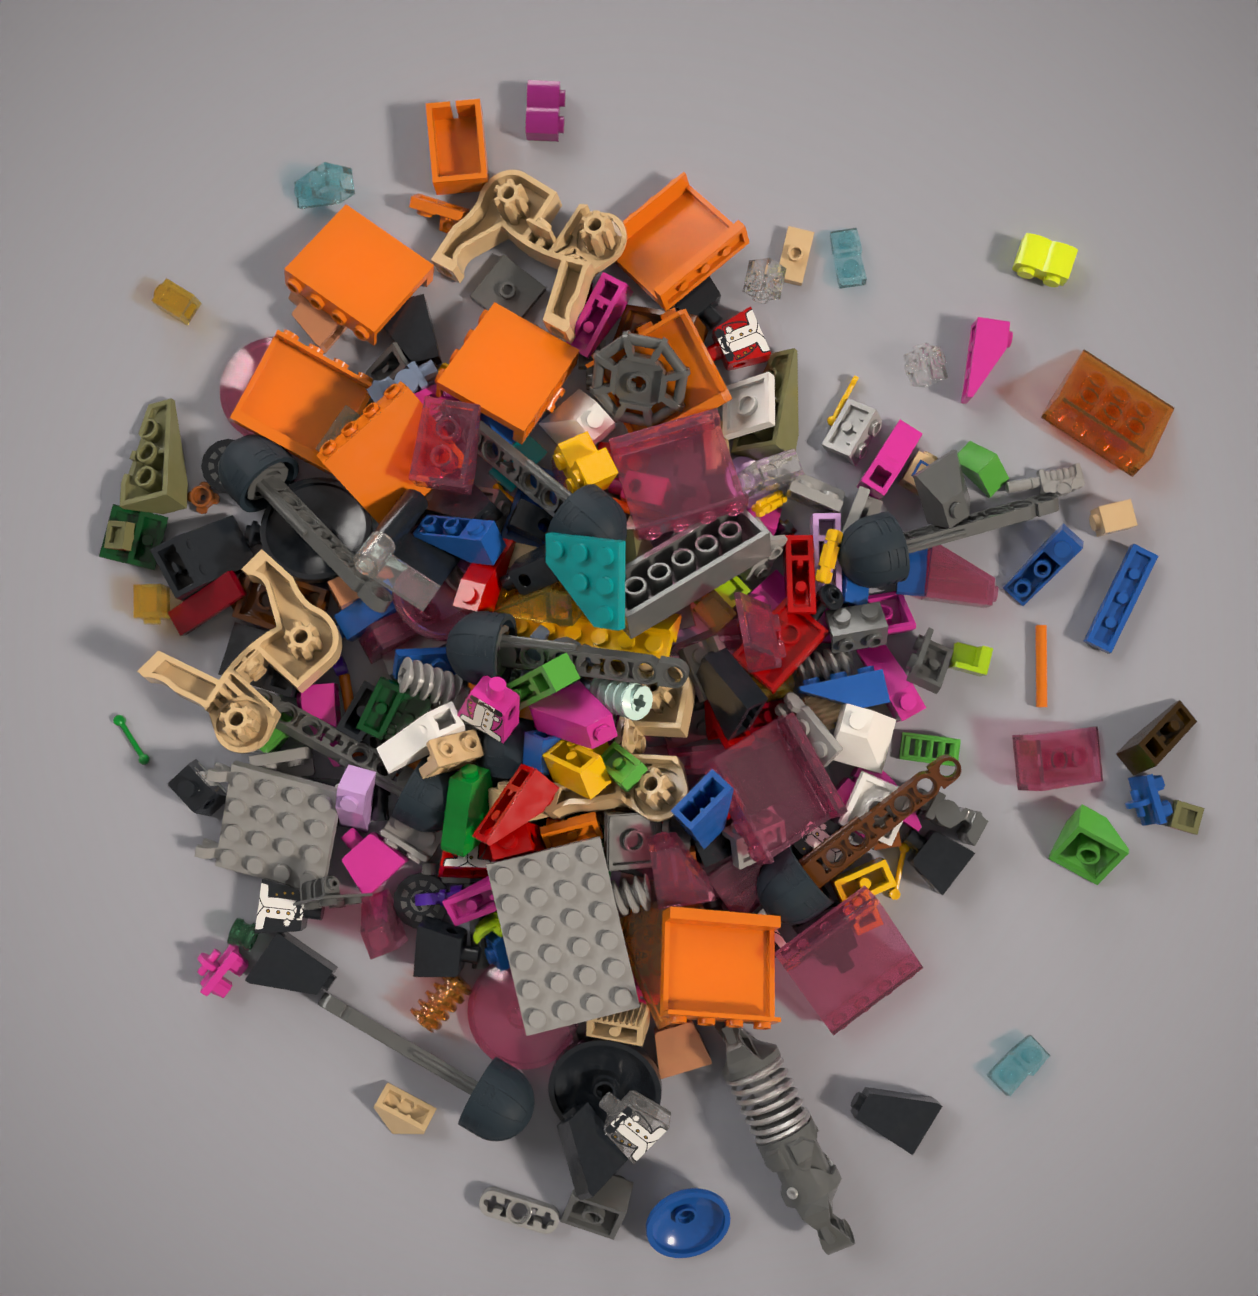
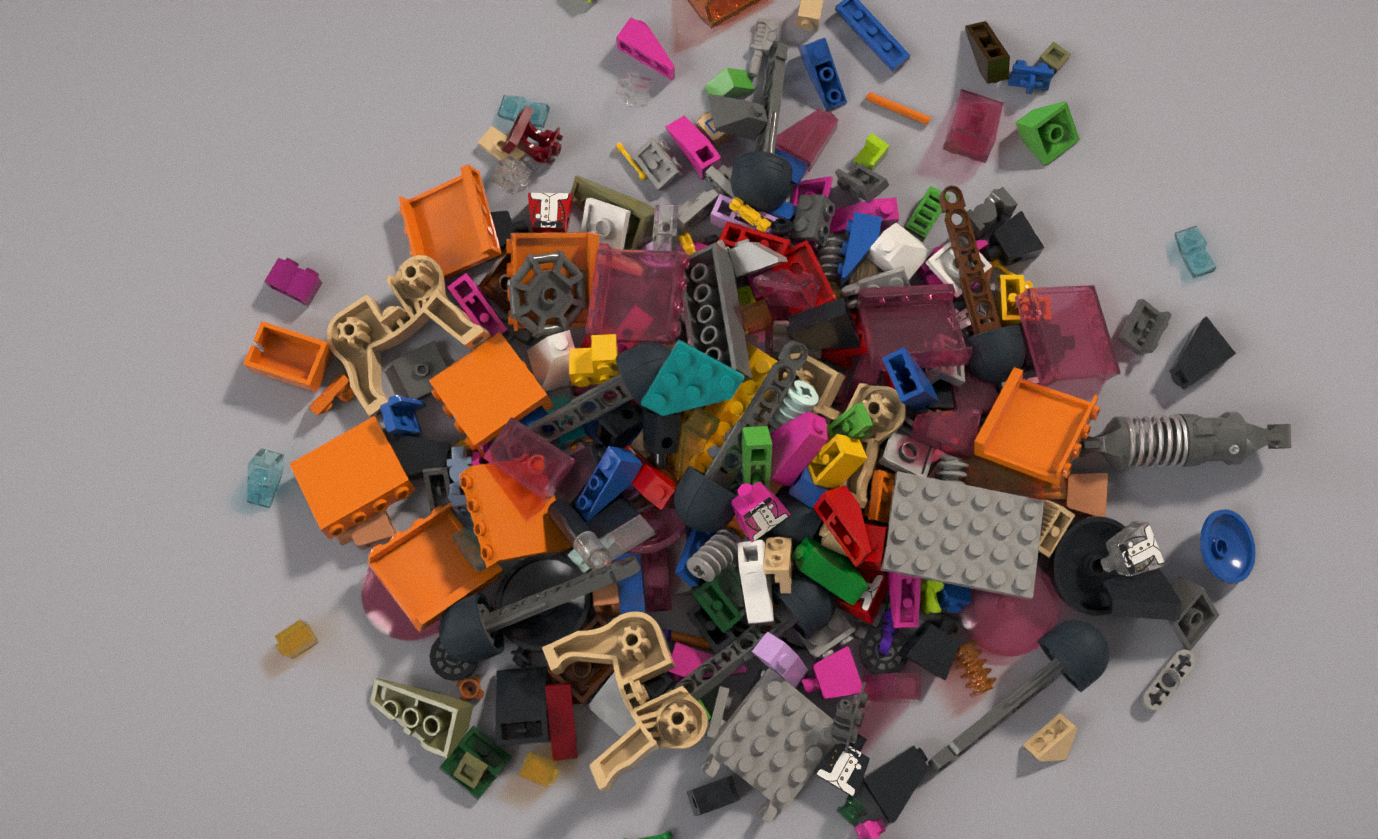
camera: 60 degrees left, 10 degrees down
none -> blue bracket [380,395,426,437]
none -> dark red tile [501,105,563,164]
none -> light grey slope [728,239,787,277]
none -> dark grey bracket [1117,299,1172,354]

